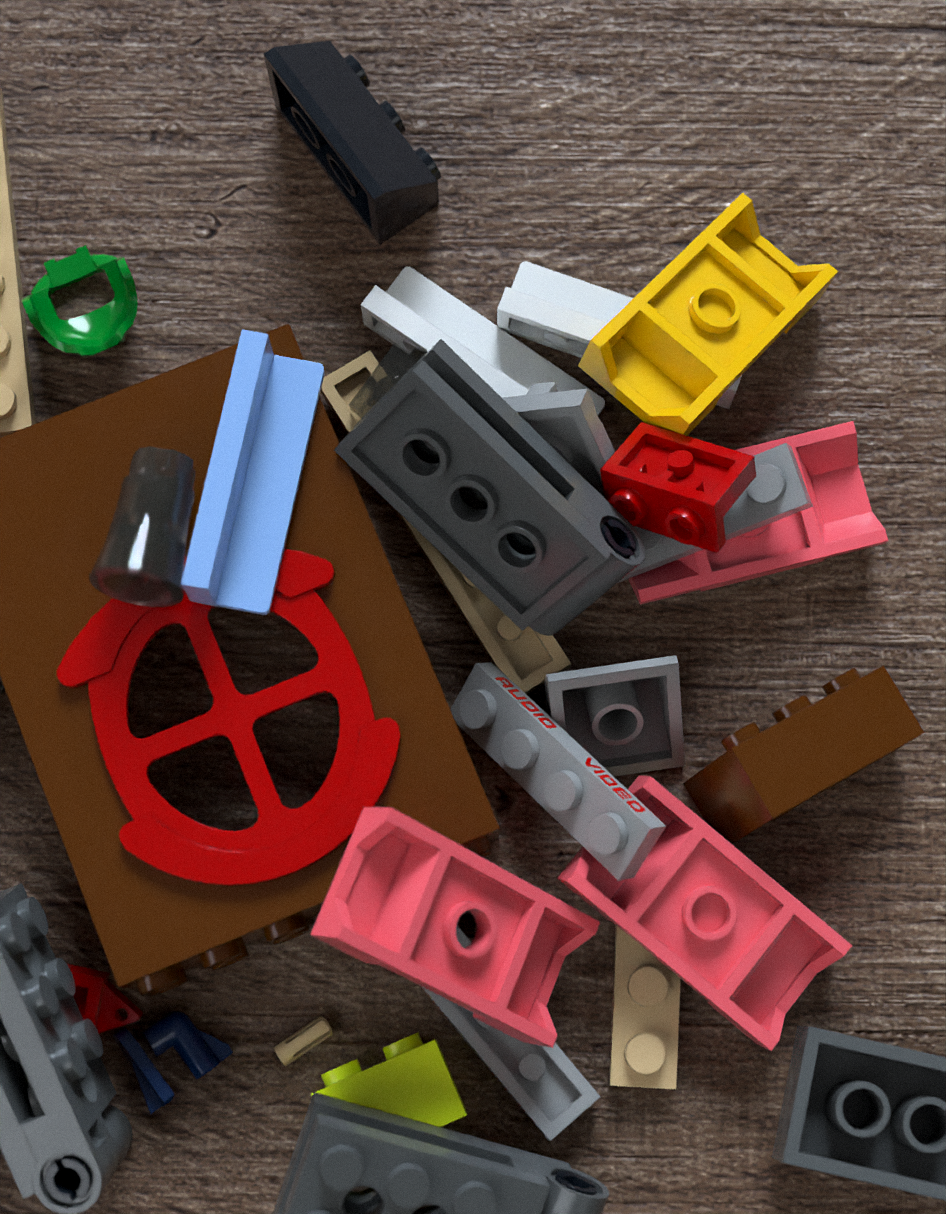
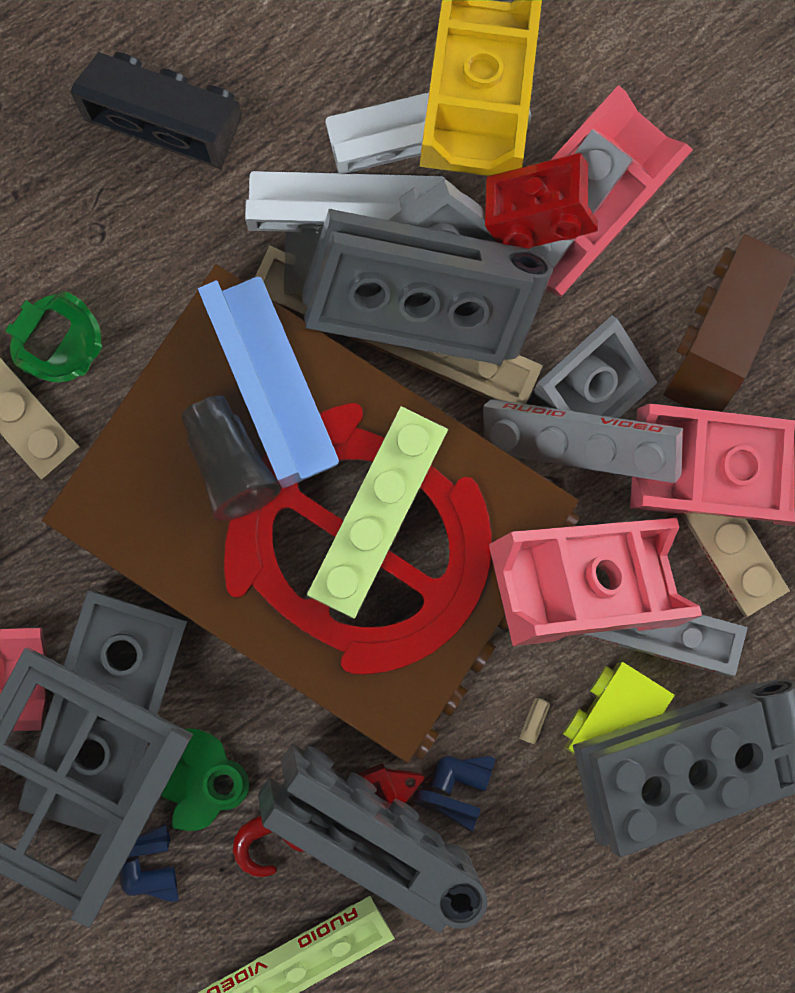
camera: 40 degrees left, 5 degrees up
none -> yellowish green plate [307,406,448,619]

